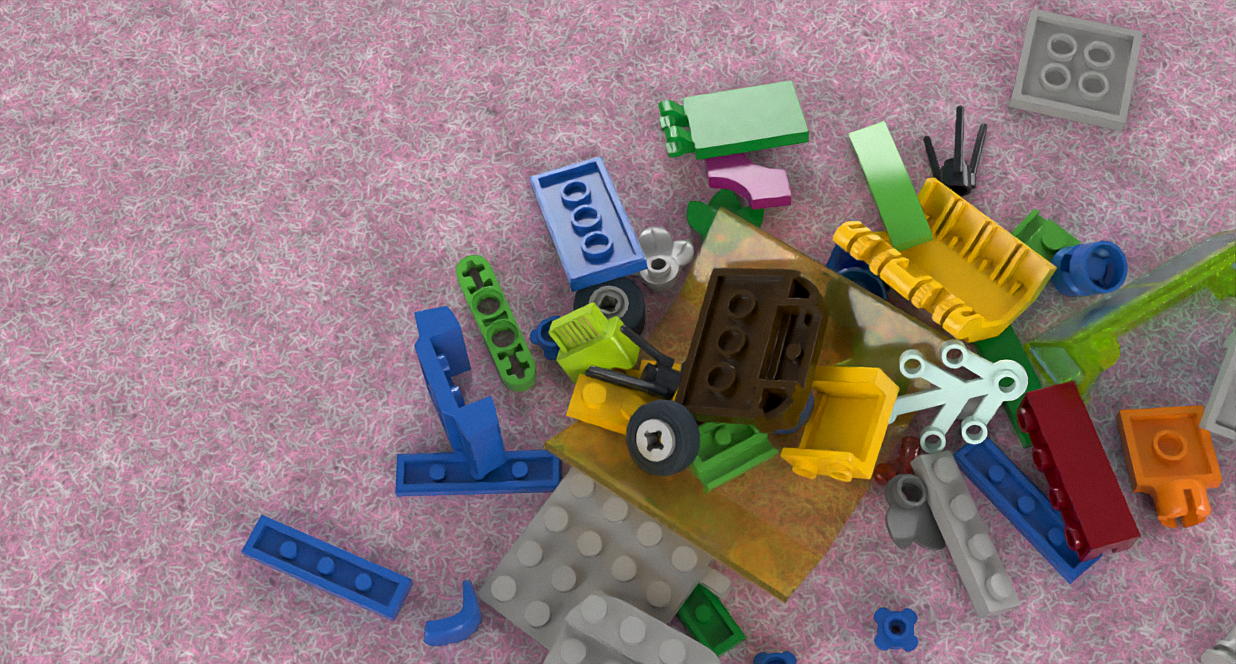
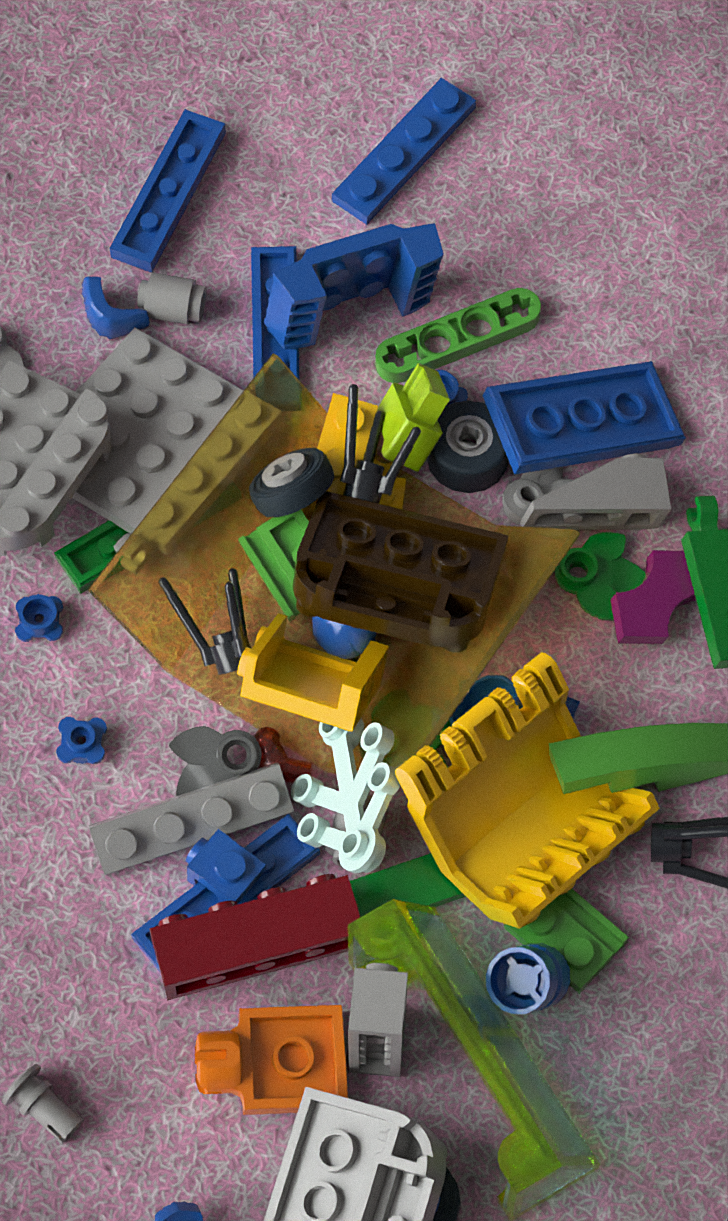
camera: 85 degrees right, 0 degrees up
none -> light grey brick [137,272,207,325]
none -> black plant [158,568,251,675]
none -> blue bracket [185,829,266,904]
none -> blue plate [332,77,476,225]
none -> light grey brick [348,963,408,1077]
none -> light grey slope [520,453,671,530]

